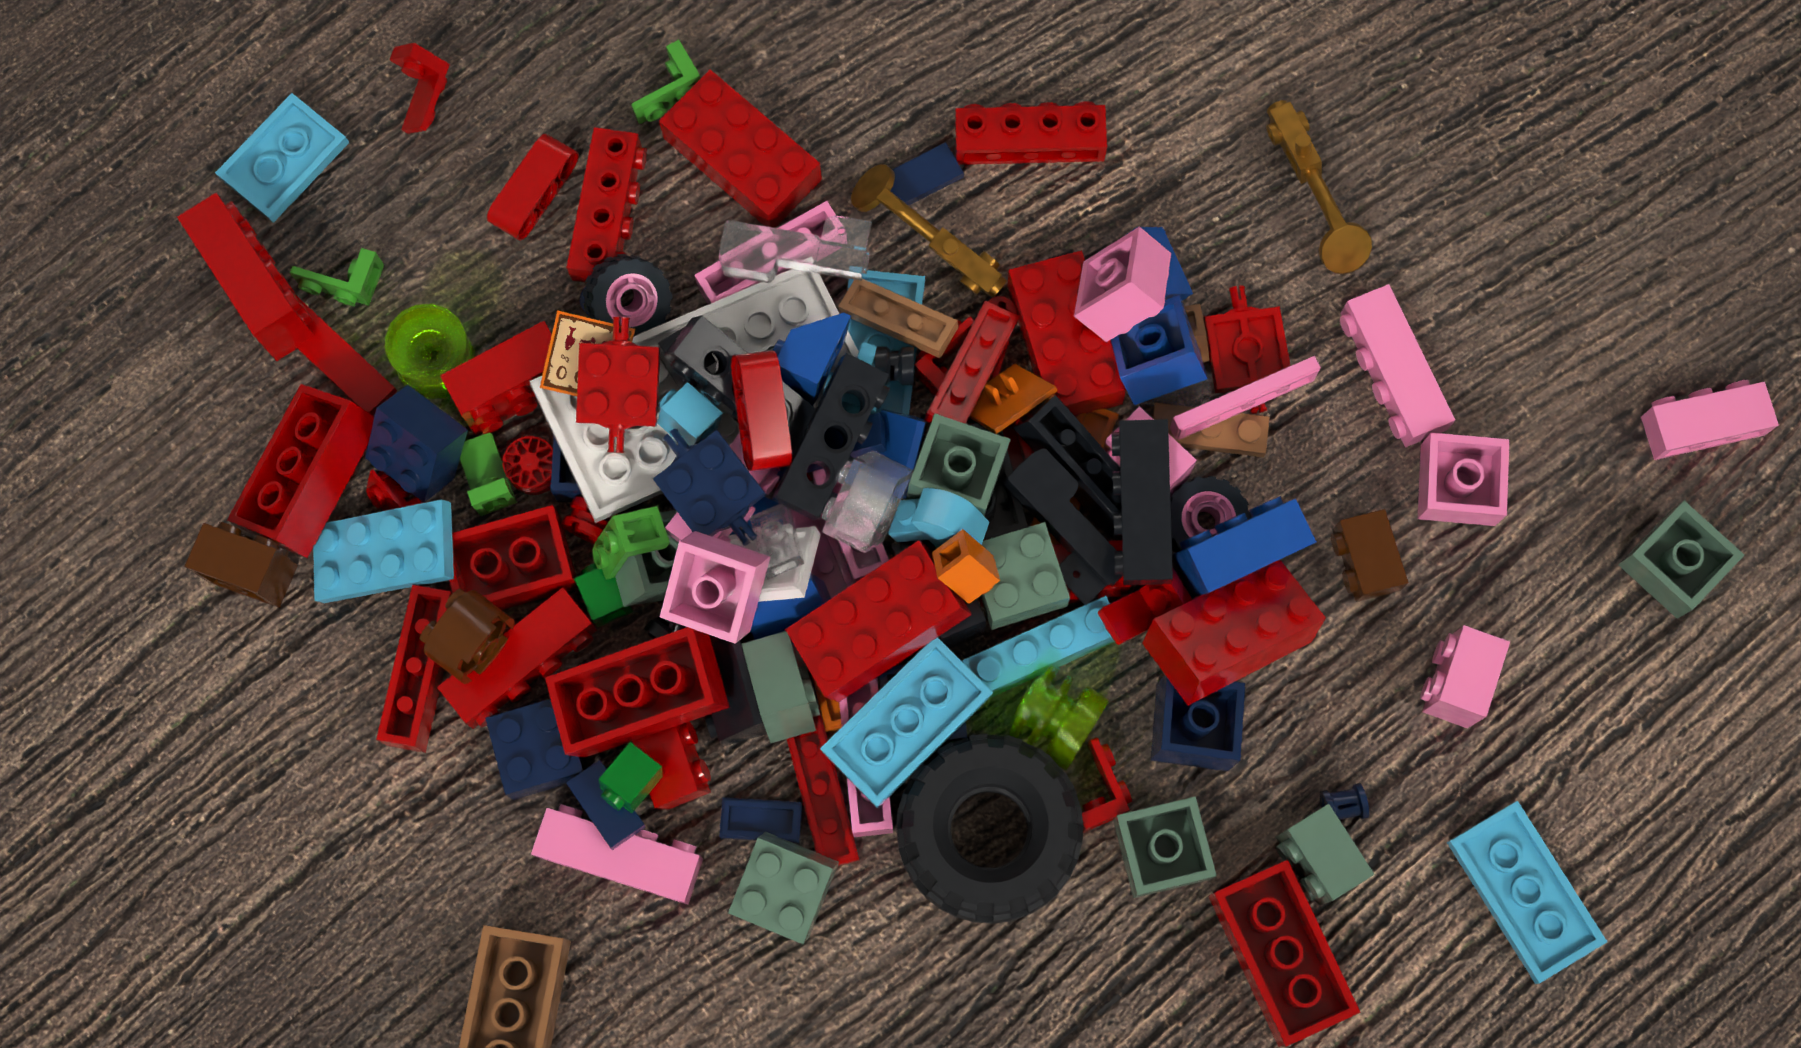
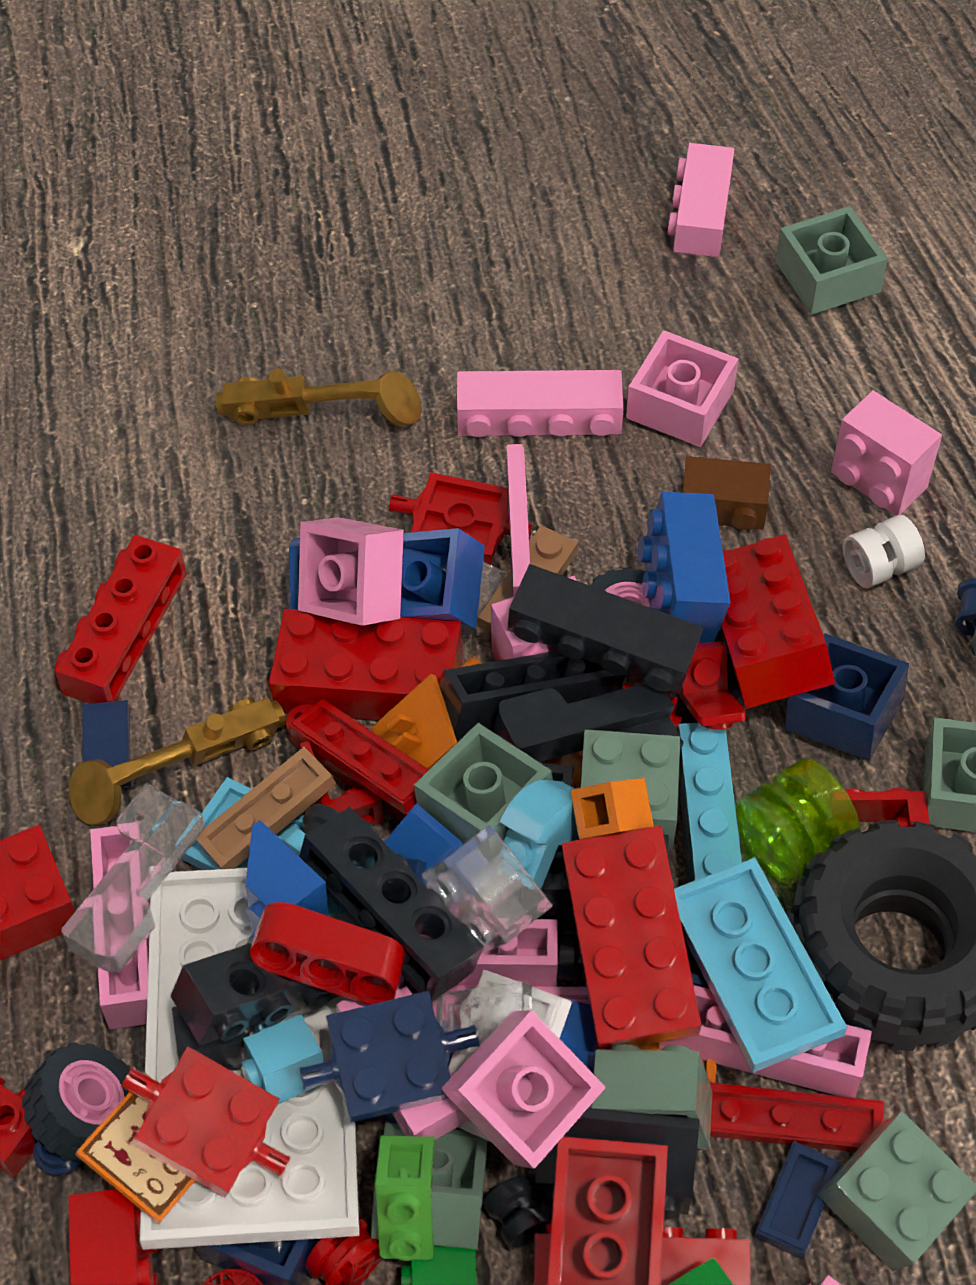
camera: 70 degrees left, 20 degrees down
none -> white wheel [842,515,925,589]

